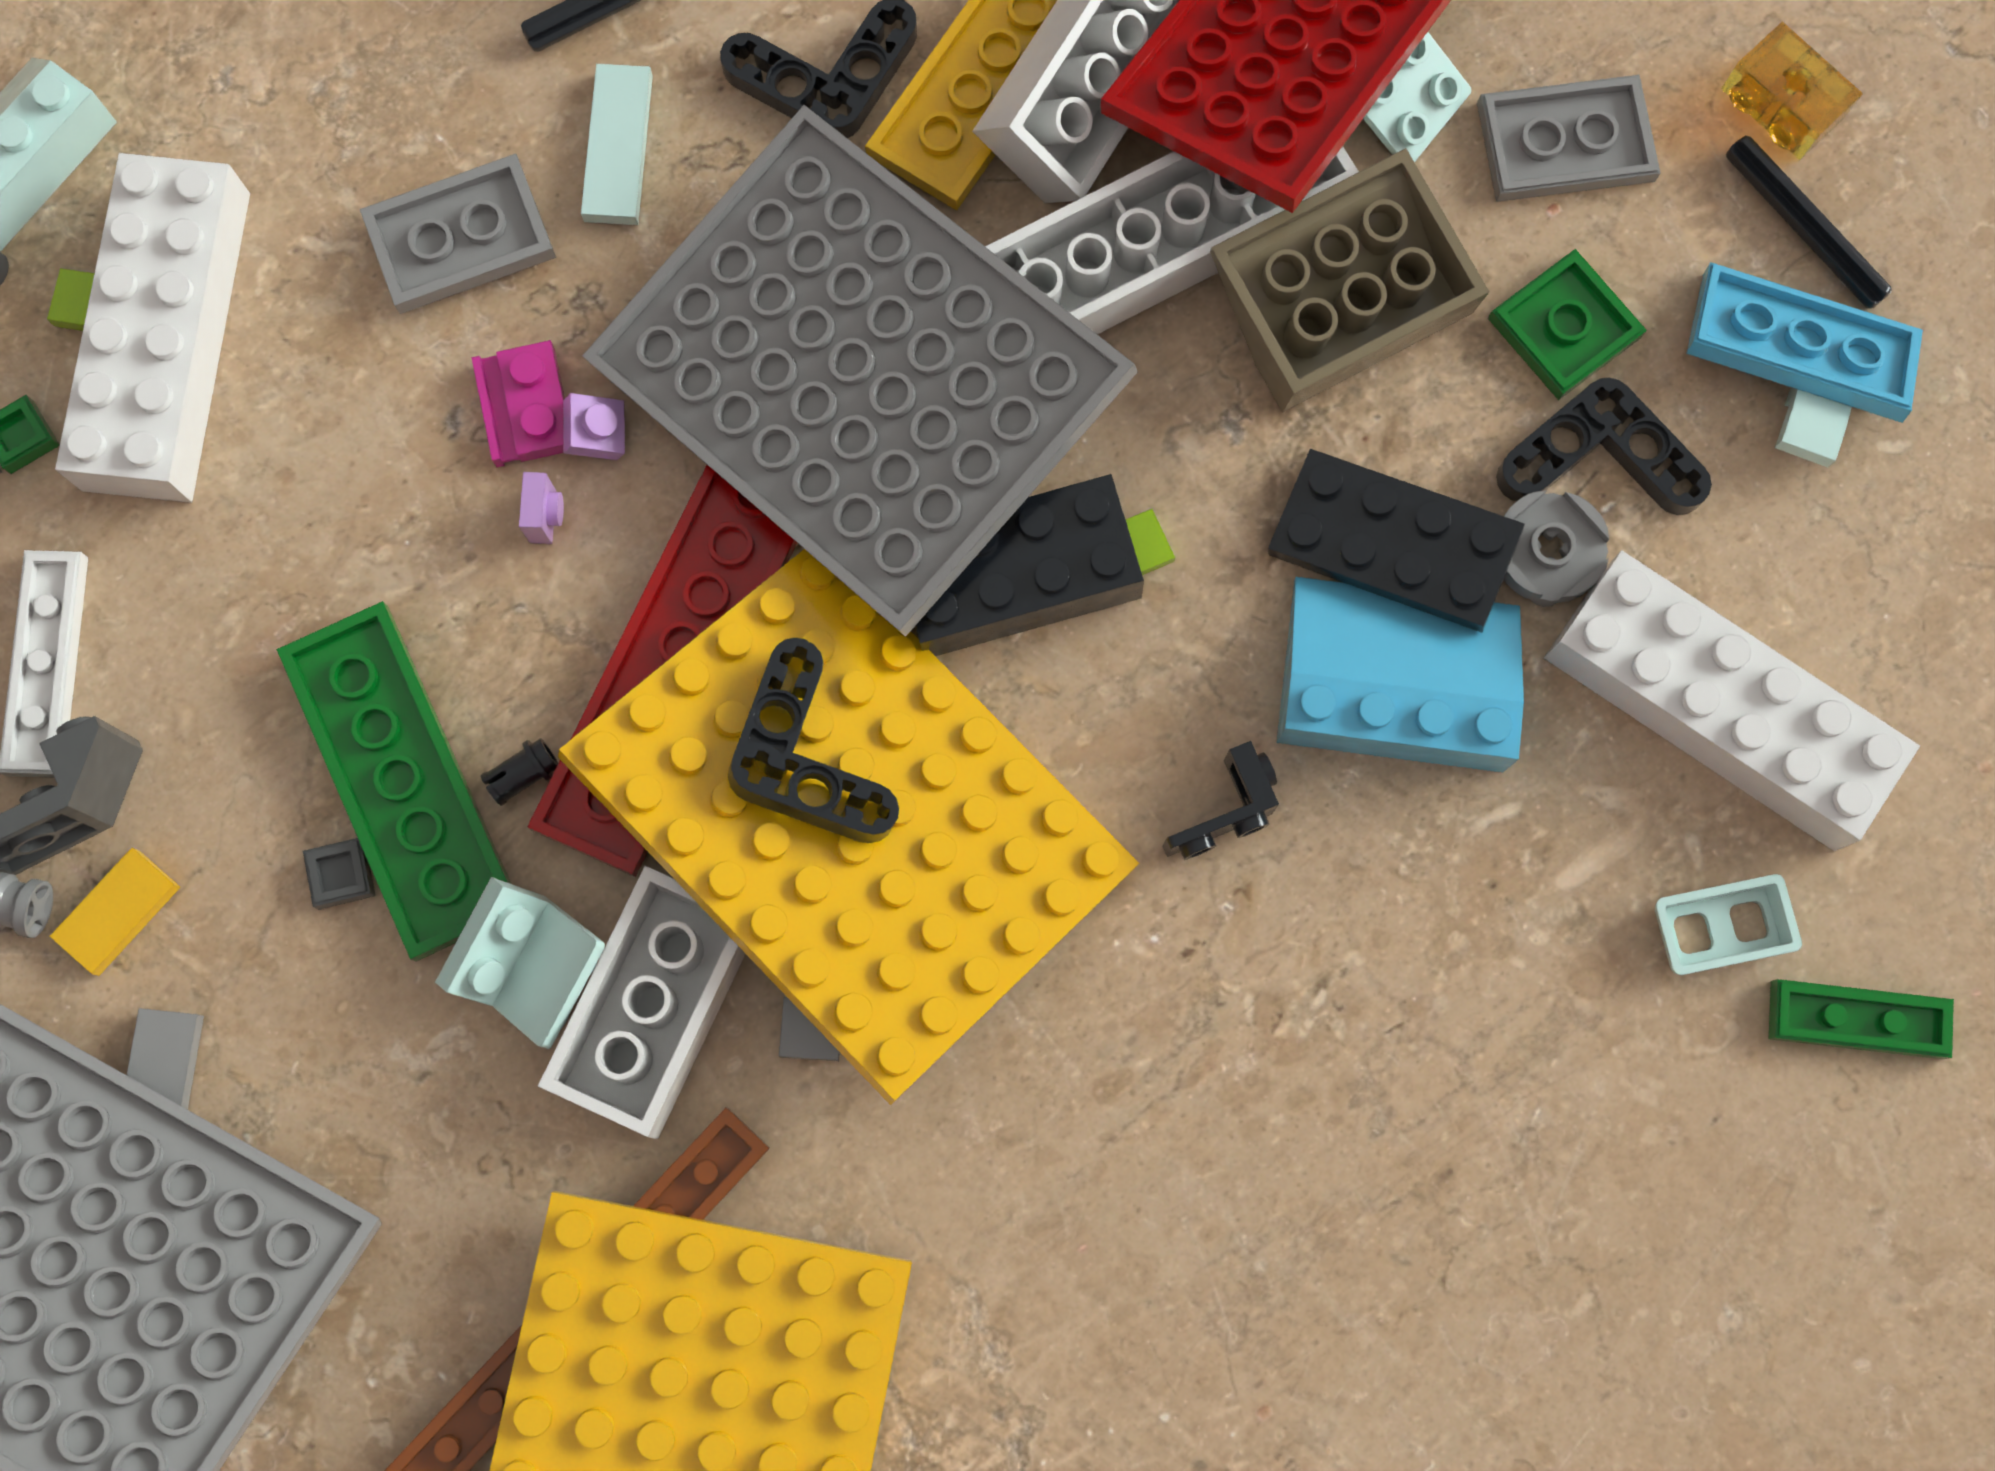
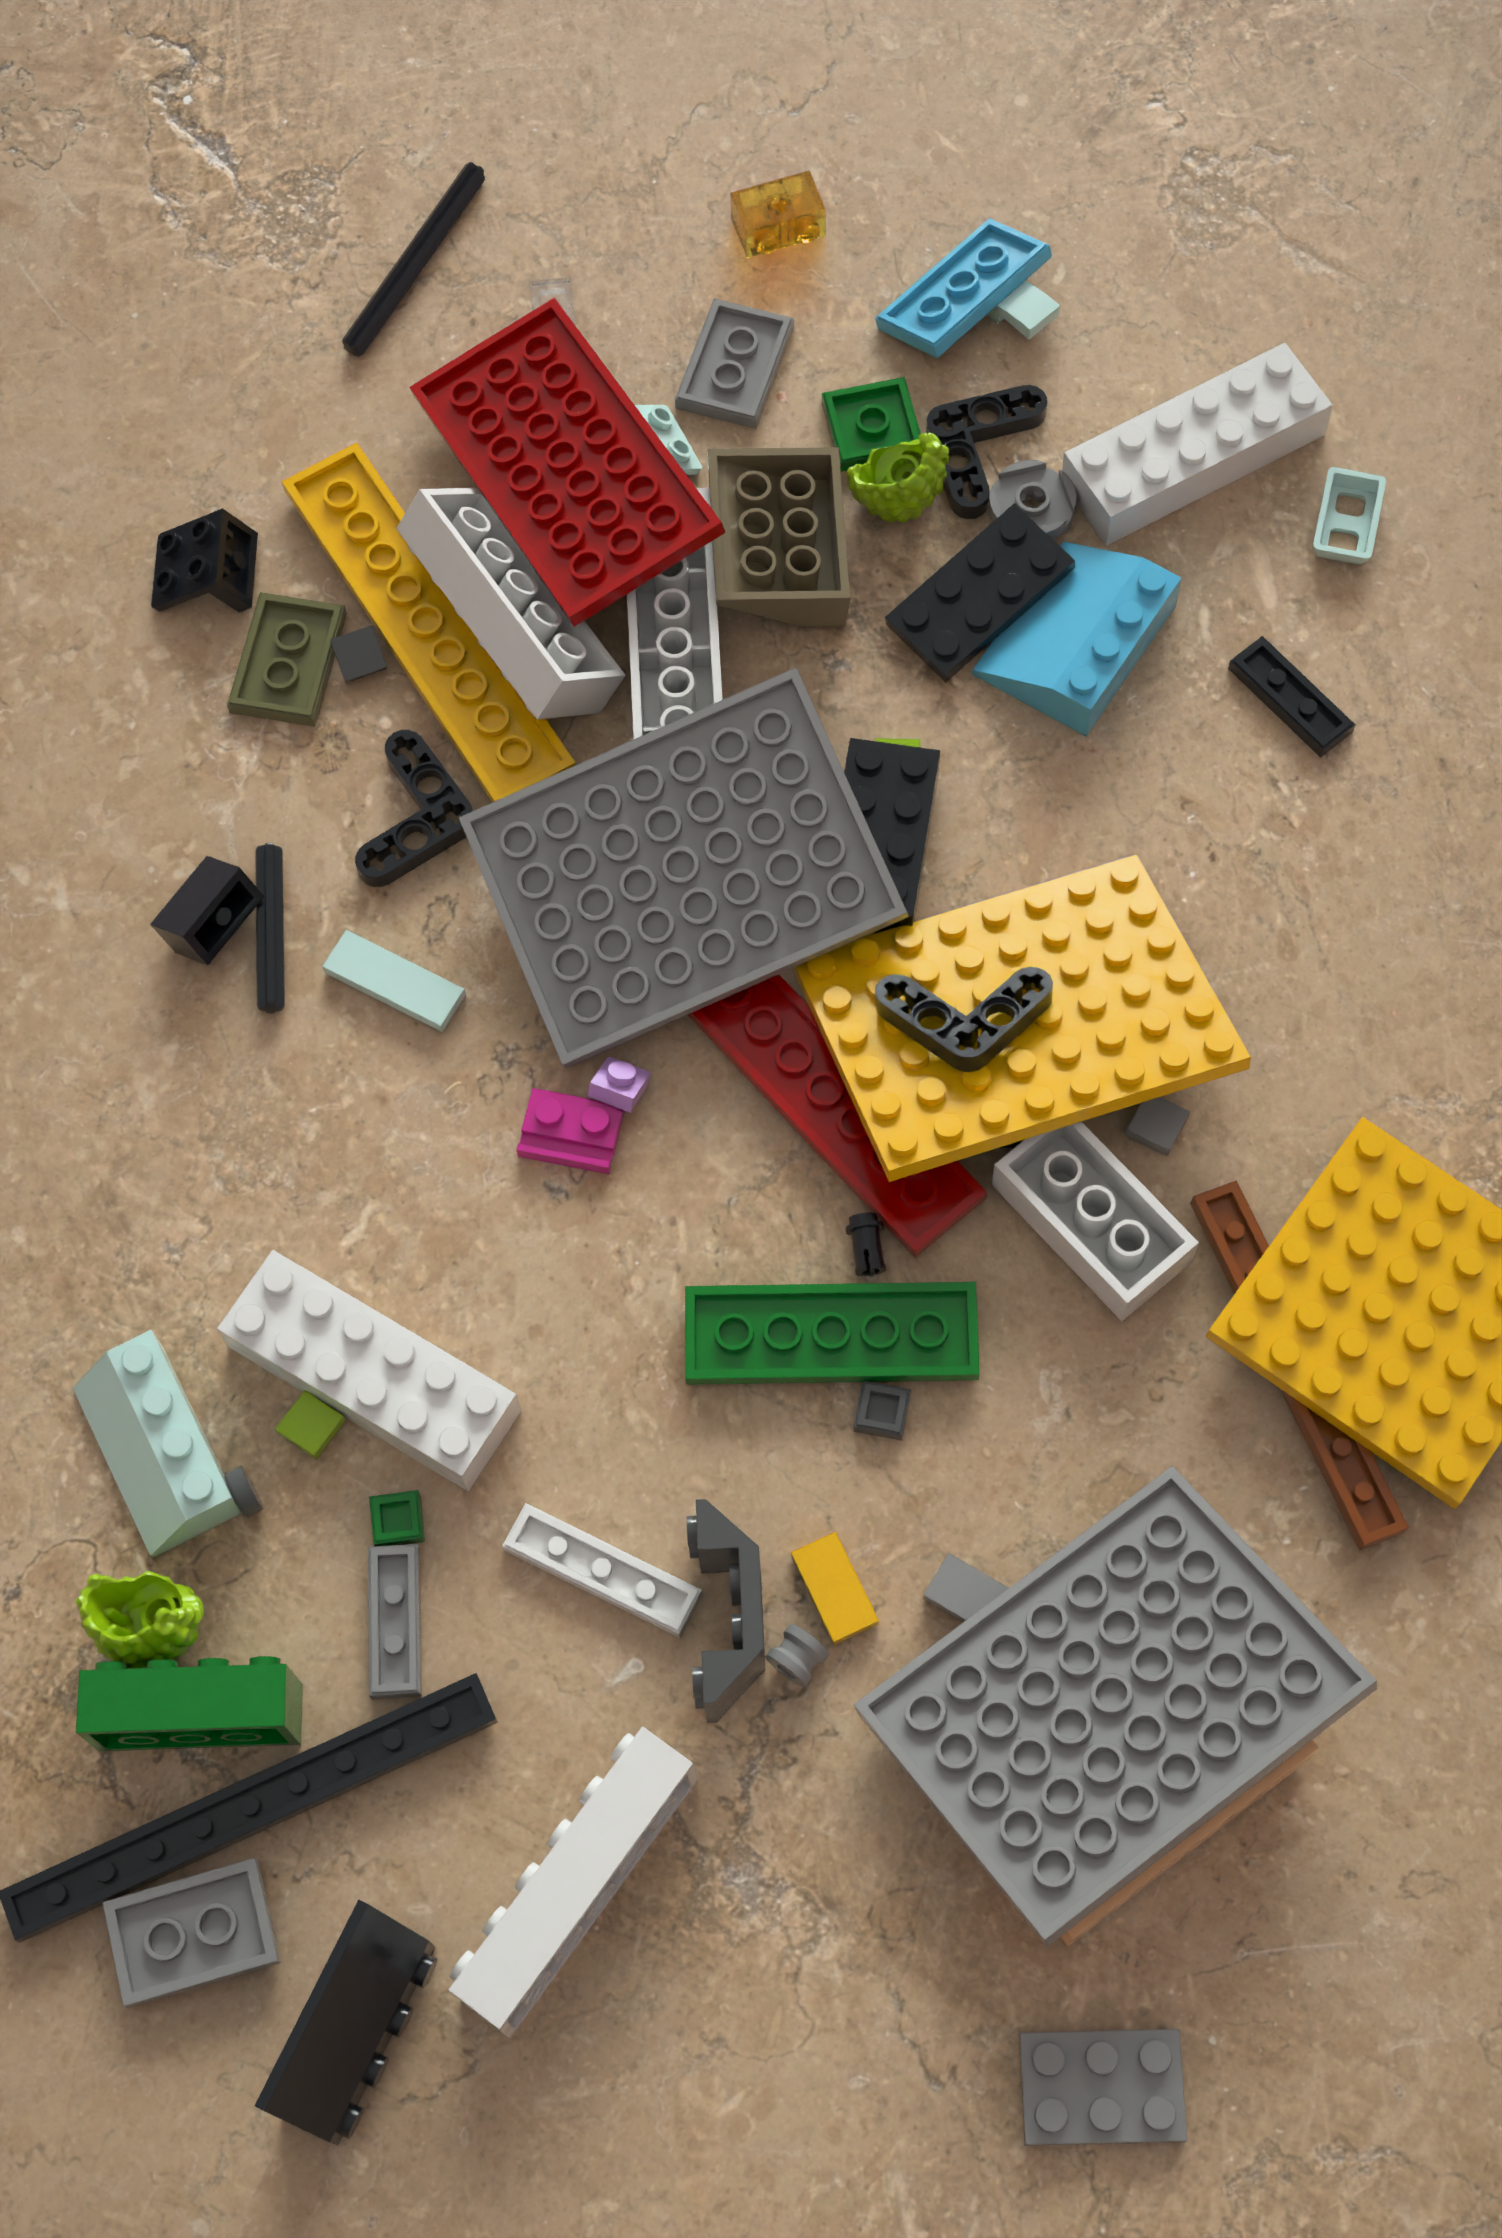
camera: 60 degrees left, 10 degrees down
light grey plate [360,154,556,314] -> none
light aqua bracket [435,877,605,1049] -> none
lavender plate [519,472,564,544] -> none
black bracket [1163,741,1279,860] -> none
black axle [1726,135,1892,308] -> none
green tile [1768,979,1954,1059] -> none
none -> lime hair [846,433,949,523]
none -> black tile [1228,636,1356,758]

